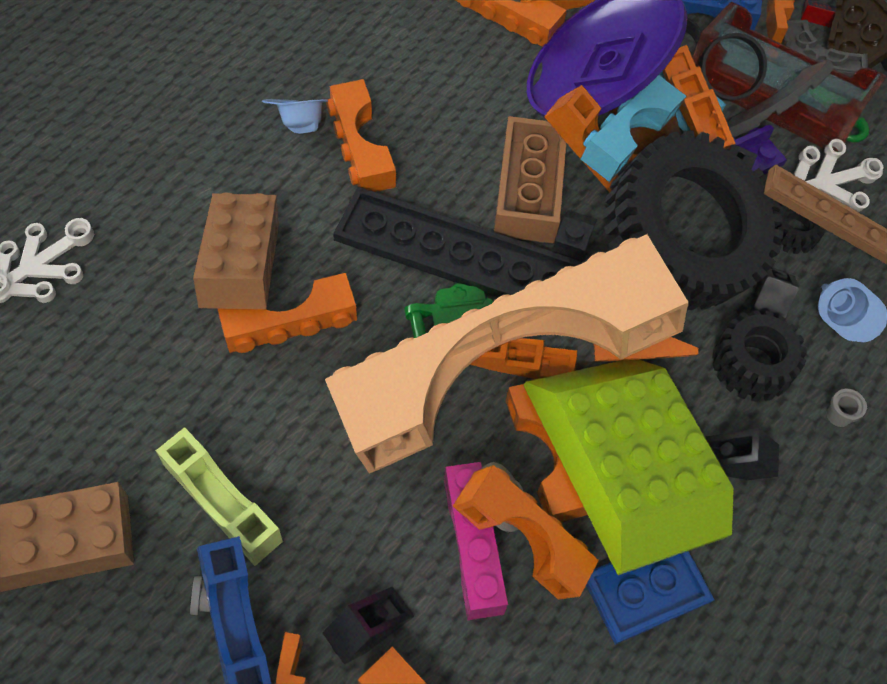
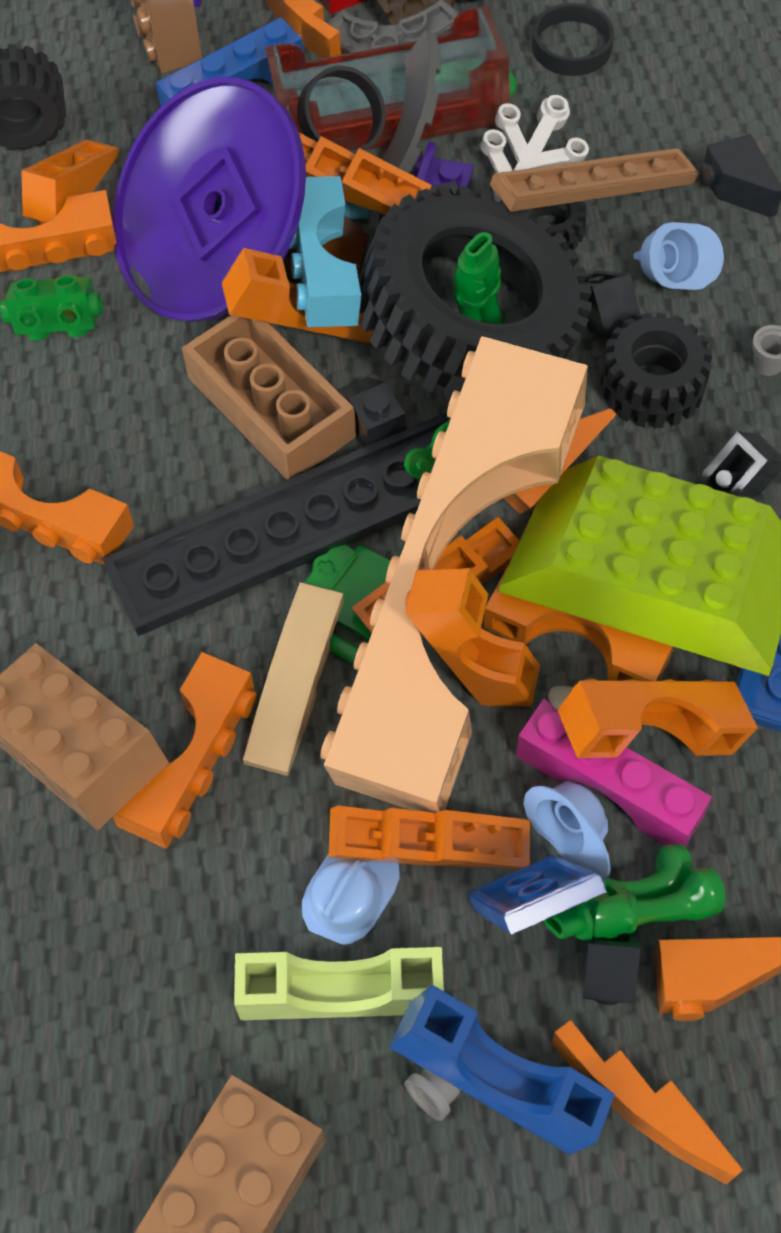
camera: 40 degrees left, 0 degrees up
none -> green brick [0,275,103,340]
none -> tan slope [243,582,344,776]
none -> light blue piece [302,854,400,945]
none -> orange slope [328,806,530,869]
none -> orange arch [405,568,541,706]
none -> green piece [452,232,504,324]
none -> blue tile [468,855,606,935]
none -> light blue piece [523,781,611,878]
none -> green piece [543,842,725,940]

